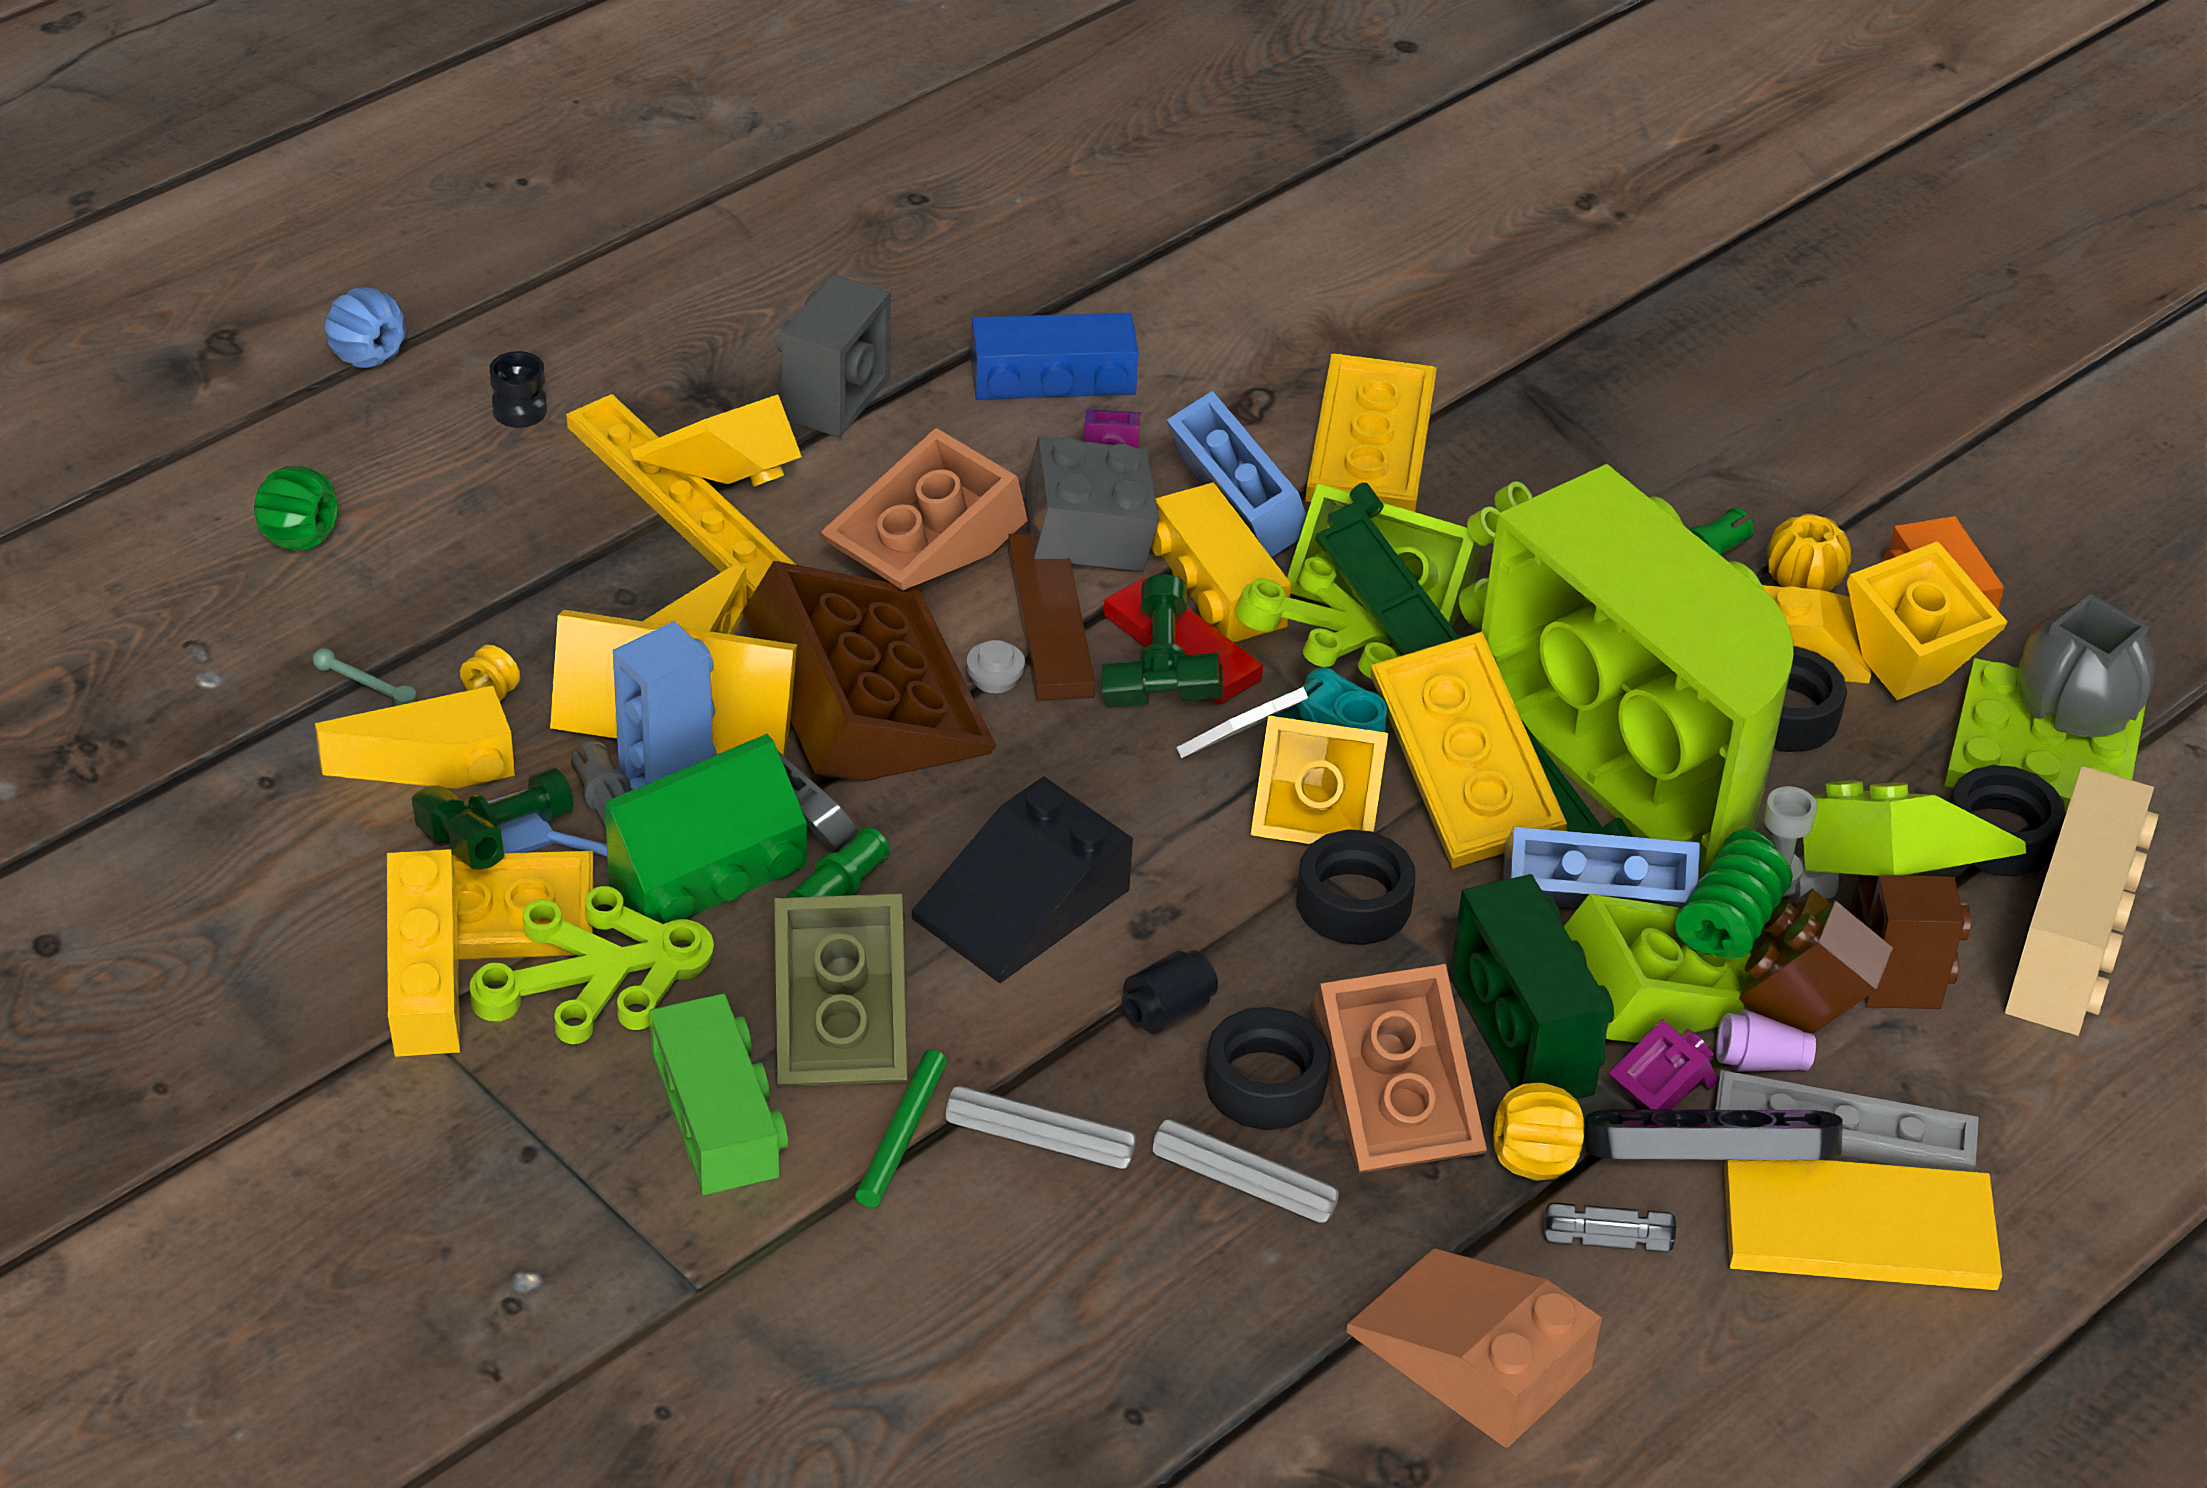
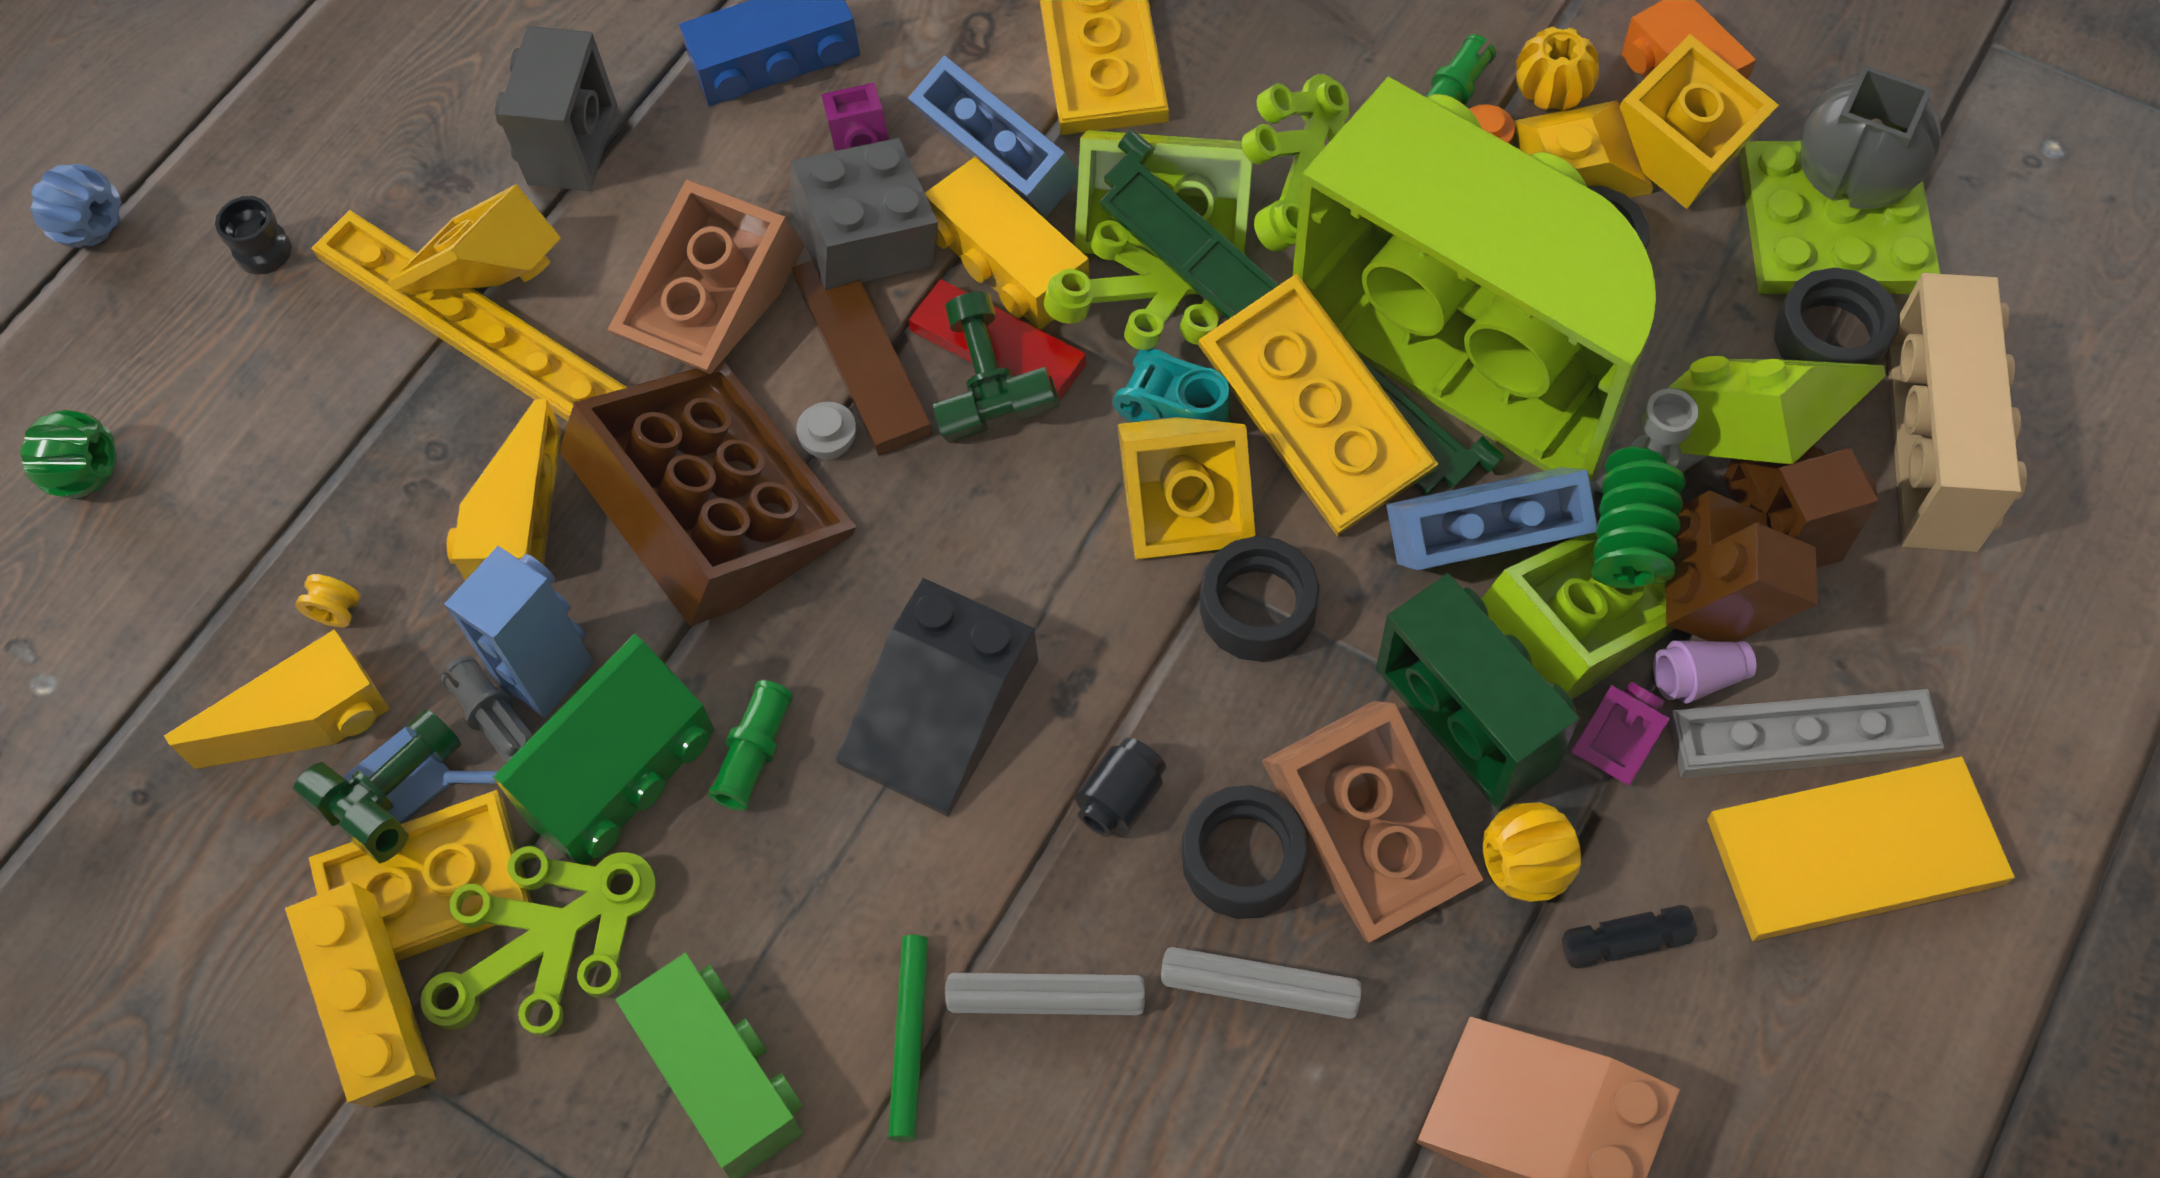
camera: 10 degrees left, 20 degrees up
sand green hinge [312,648,417,706] -> none
yellow tile [550,610,797,758] -> none
olive slope [774,894,908,1088] -> none
dark grey piece [778,751,858,852] -> none
white piece [1176,687,1308,758] -> none
beam [1585,1109,1843,1160] -> none

